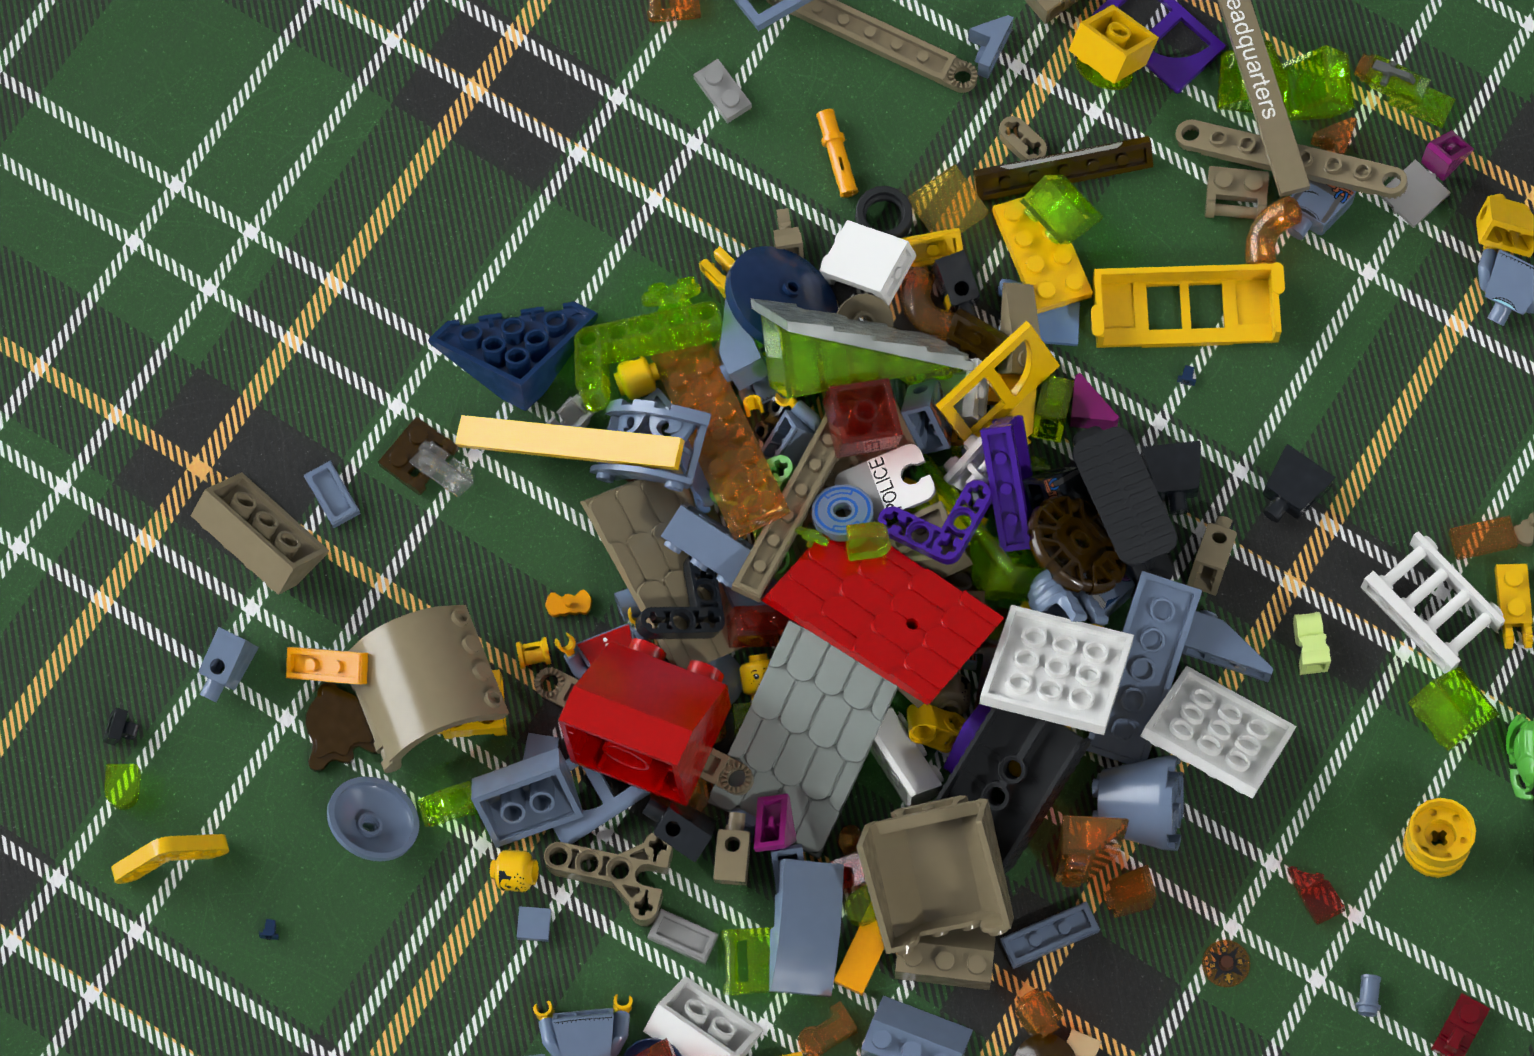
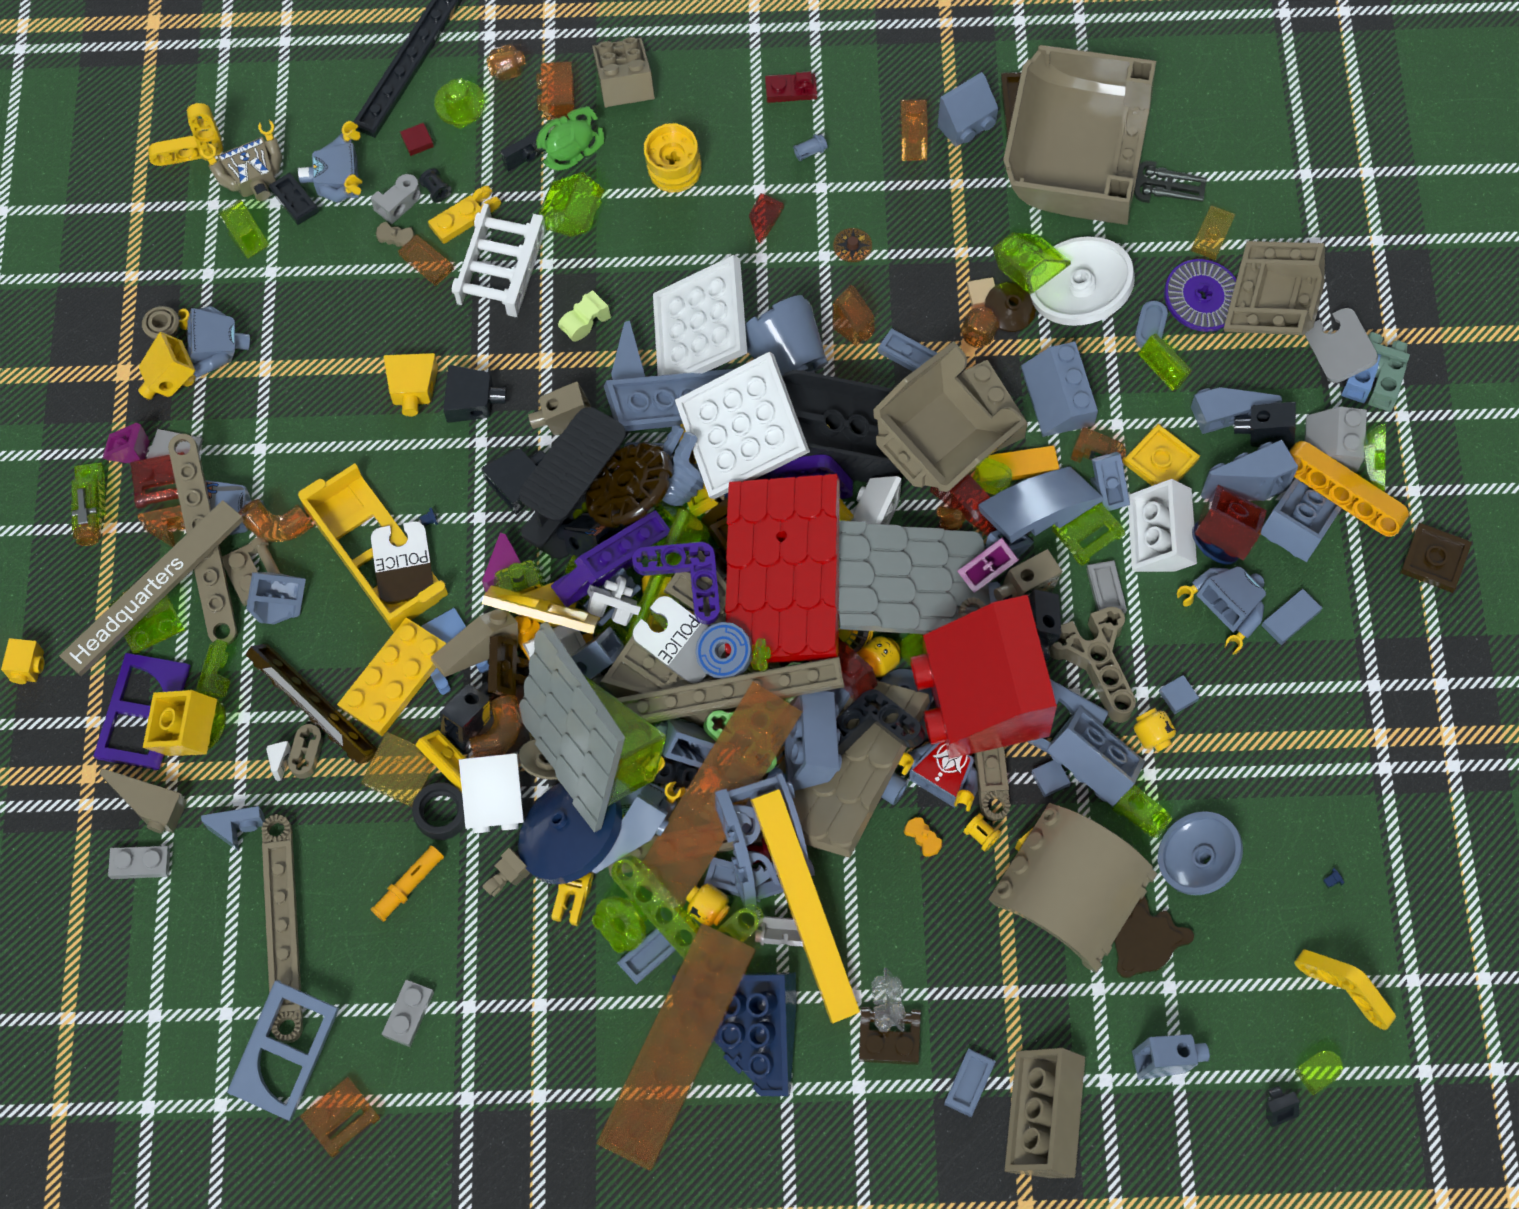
camera: 125 degrees left, 5 degrees down
light orange tile [286,647,368,685] -> none
clear red brick [823,378,903,458] -> none
clear neon green piece [846,522,891,561] -> none
clear neon green slope [1020,174,1104,245] -> none
clear orange slope [1055,815,1129,887] -> none
clear neon green slope [1279,45,1354,121] -> none
none -> clear red plate [130,452,185,509]
none -> clear neon green hinge [196,639,230,698]
none -> sand blue slope [246,572,306,624]
none -> white slope [266,741,291,781]
none -> piece [371,522,434,604]
none -> yellow torso [384,353,438,416]
none -> clear orange plate [597,923,756,1171]
none -> sand blue tile [617,924,681,985]
none -> sand blue slope [1090,452,1130,512]

